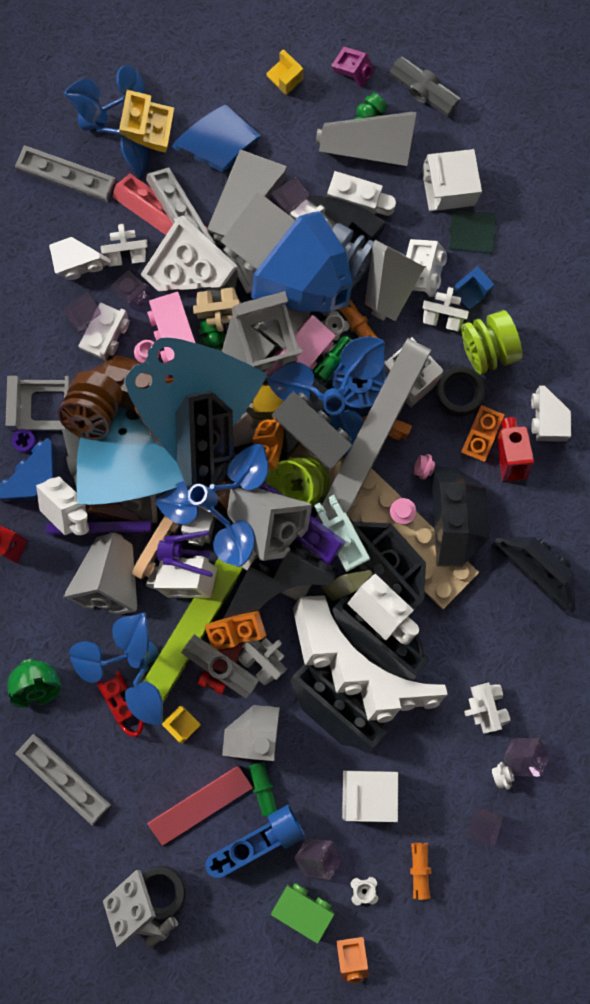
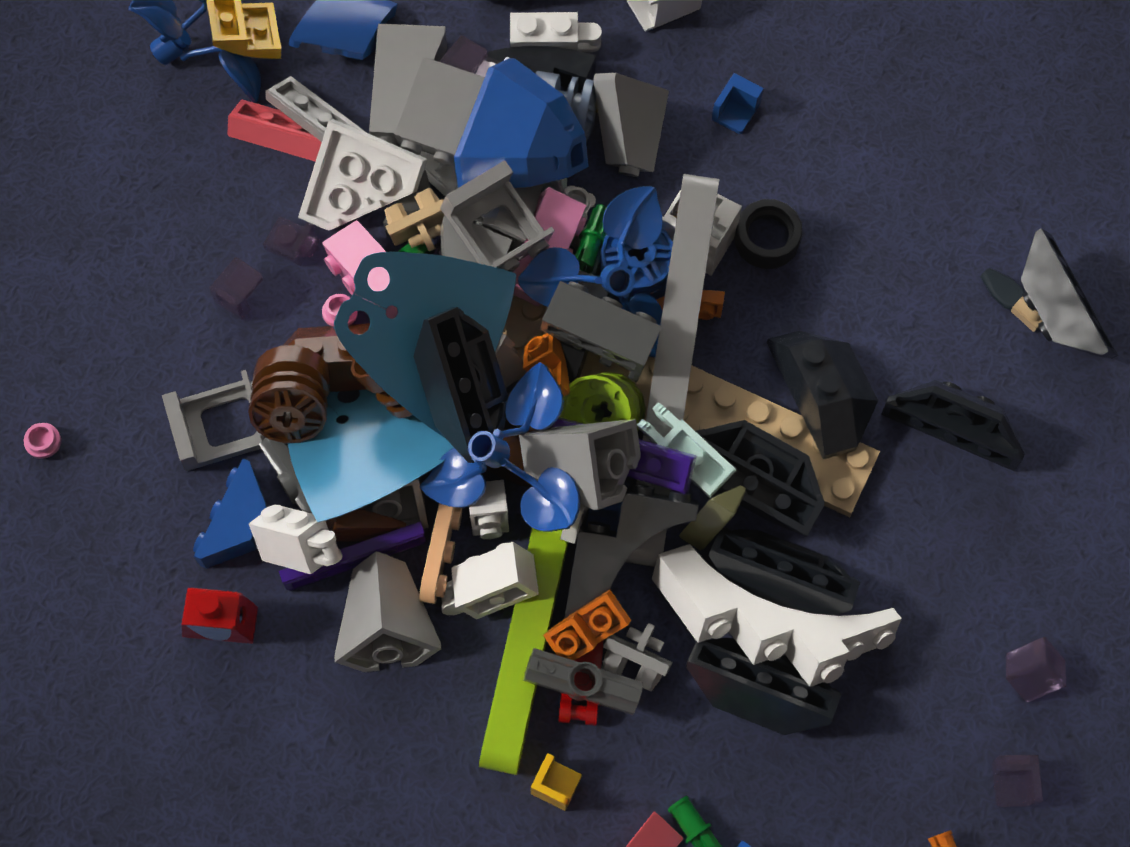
camera: 20 degrees left, 10 degrees down
green cylinder [7,659,62,708] -> none
dark purple bush [11,429,36,453] -> none
light grey tile [15,145,116,202] -> none
white slope [50,237,111,280] -> none
blue plant [69,613,164,725] -> none
white bracket [78,302,130,361] -> none
red piece [96,670,144,737] -> none
white hips [101,224,148,267] -> none
dark purple plant [157,530,213,577] -> none
light grey slope [222,705,280,761] -> none
yellow panel [253,382,284,412] -> none
orange pin [338,299,377,338] -> none
white piece [342,770,398,822] -> none
white brick [347,574,419,644] -> none
bright pink plate [390,498,416,524] -> none
white bracket [406,239,447,297] -> none
bright pink plate [414,454,435,480] -> none
white hips [422,287,469,331] -> none
clear green piece [448,209,497,253] -> none
lime wheel [461,310,522,375] -> none
orange slope [461,405,504,462] -> none
white hips [464,683,510,733] -> none
white plate [492,762,514,790] -> none
red torso [497,417,534,482] -> none
white slope [531,386,571,442] -> none

